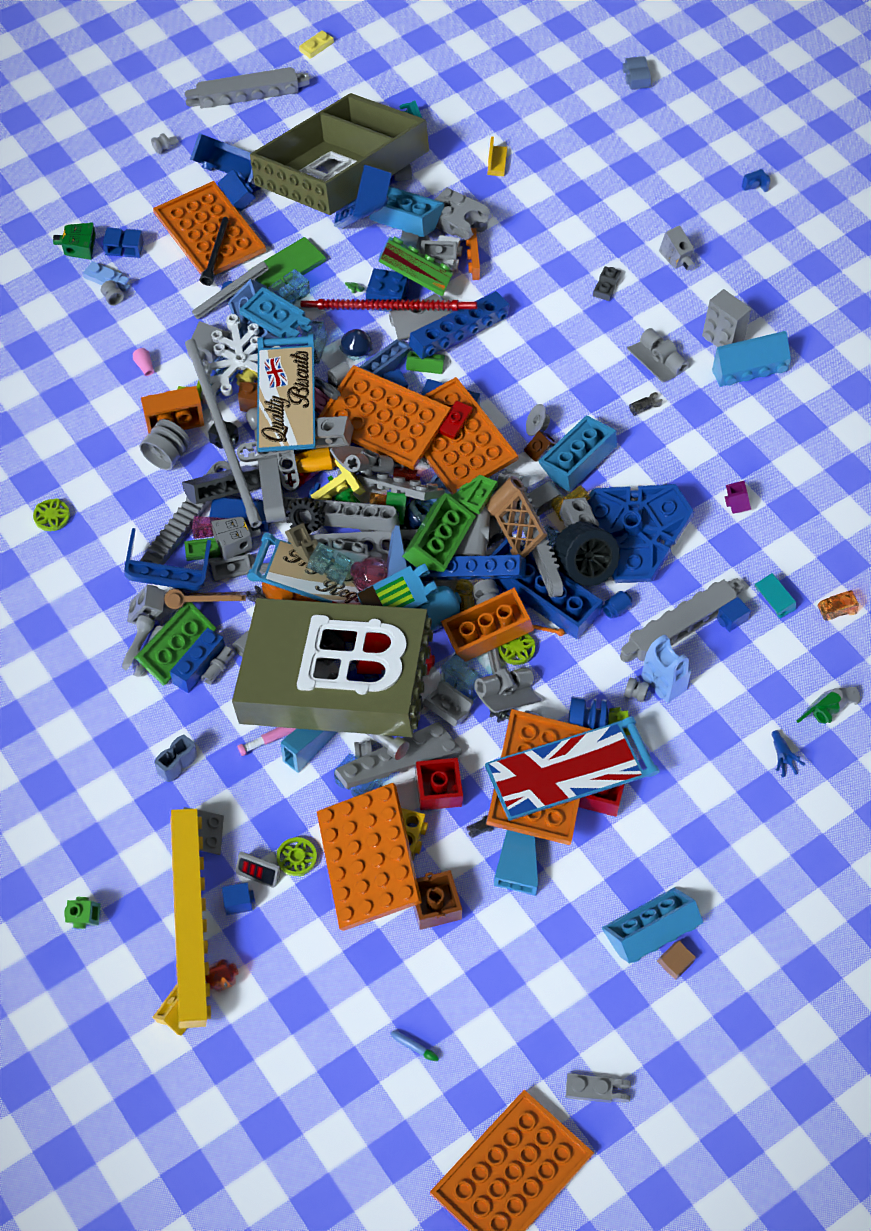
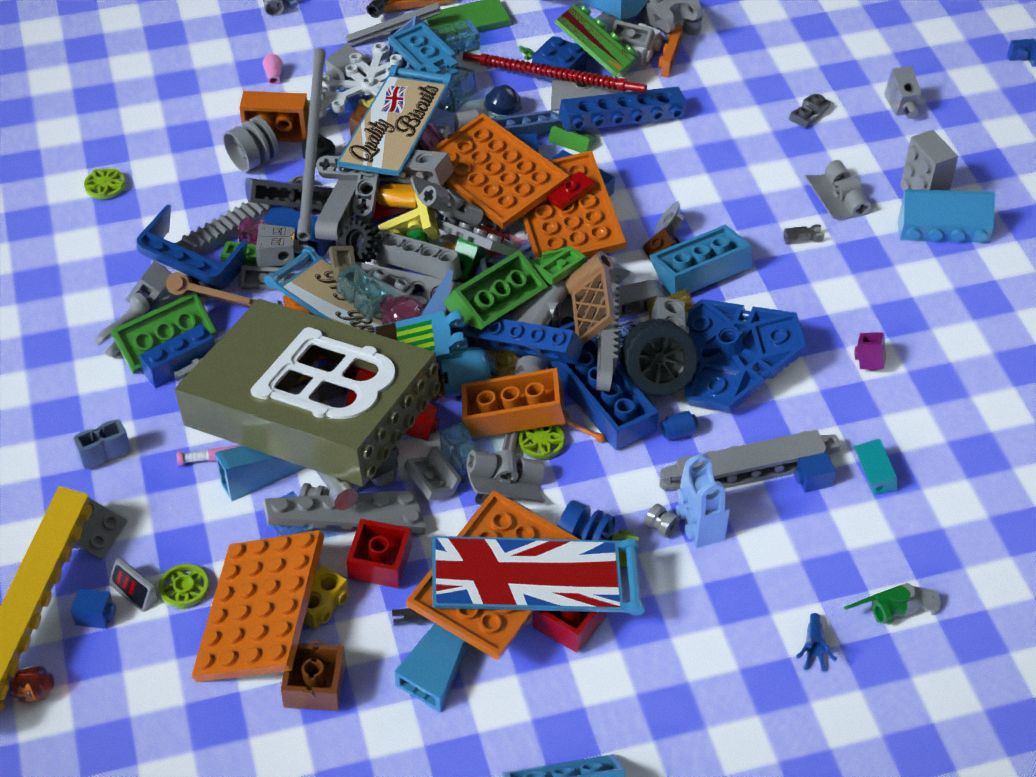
camera: 20 degrees right, 10 degrees down
clear orange leg [817,590,859,621] -> none

